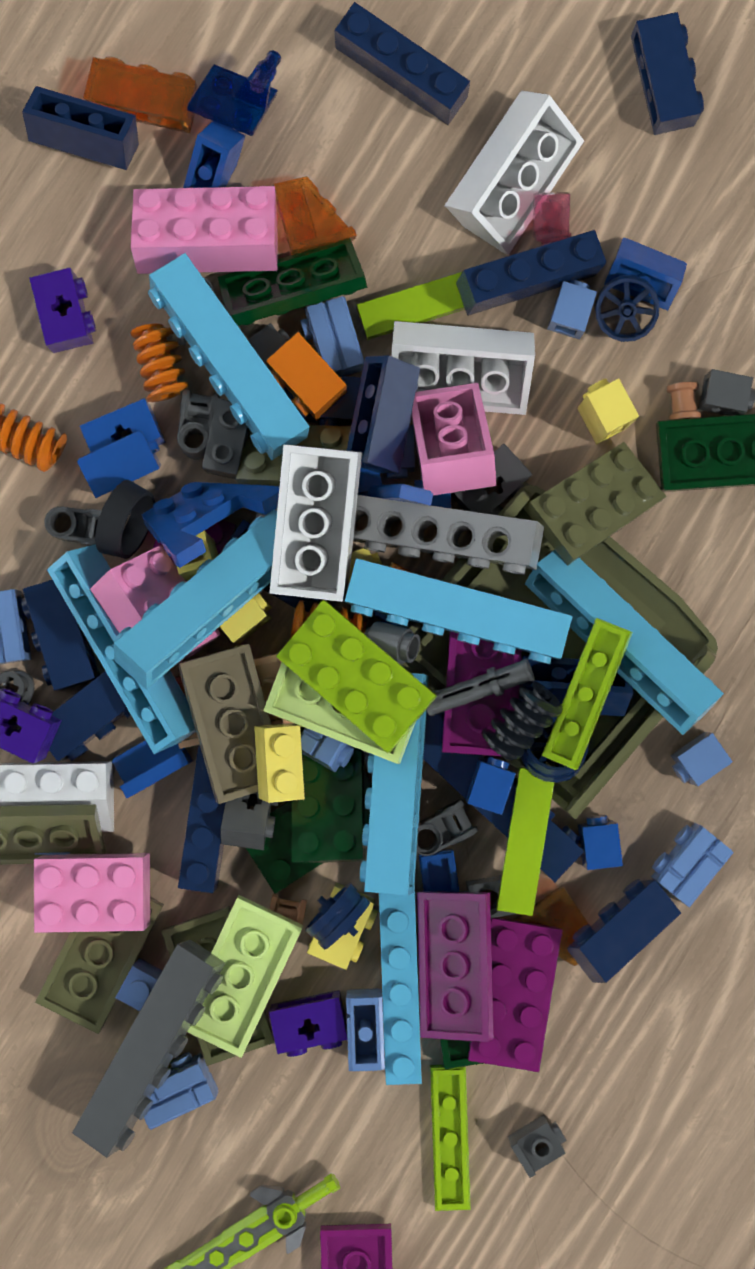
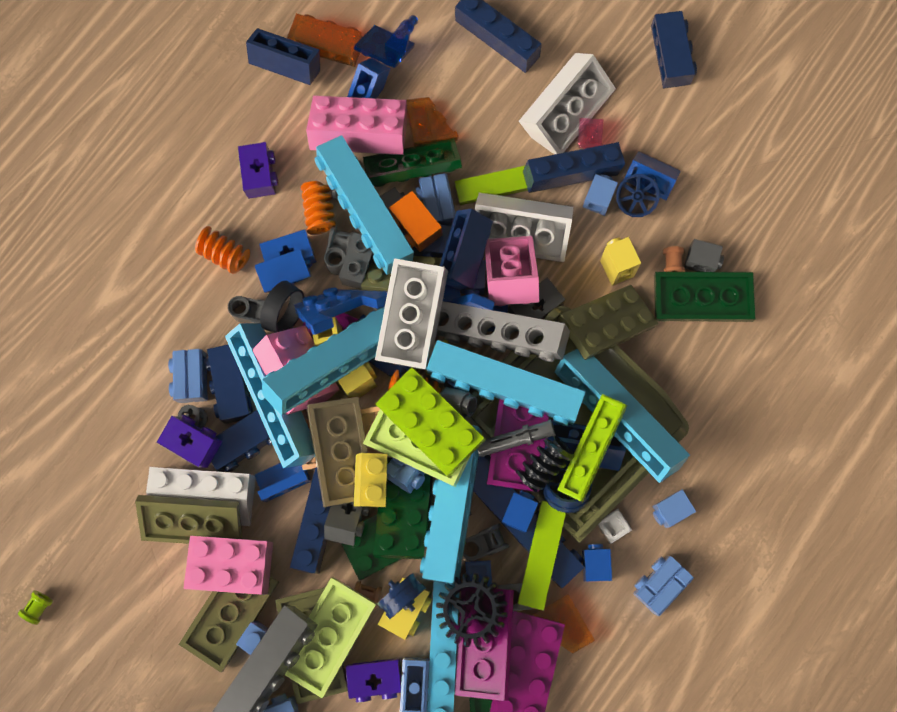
camera: 15 degrees right, 10 degrees down
dark blue brick [566,879,681,983] -> none
none -> black gear [436,573,508,647]
none -> white tile [598,509,632,544]

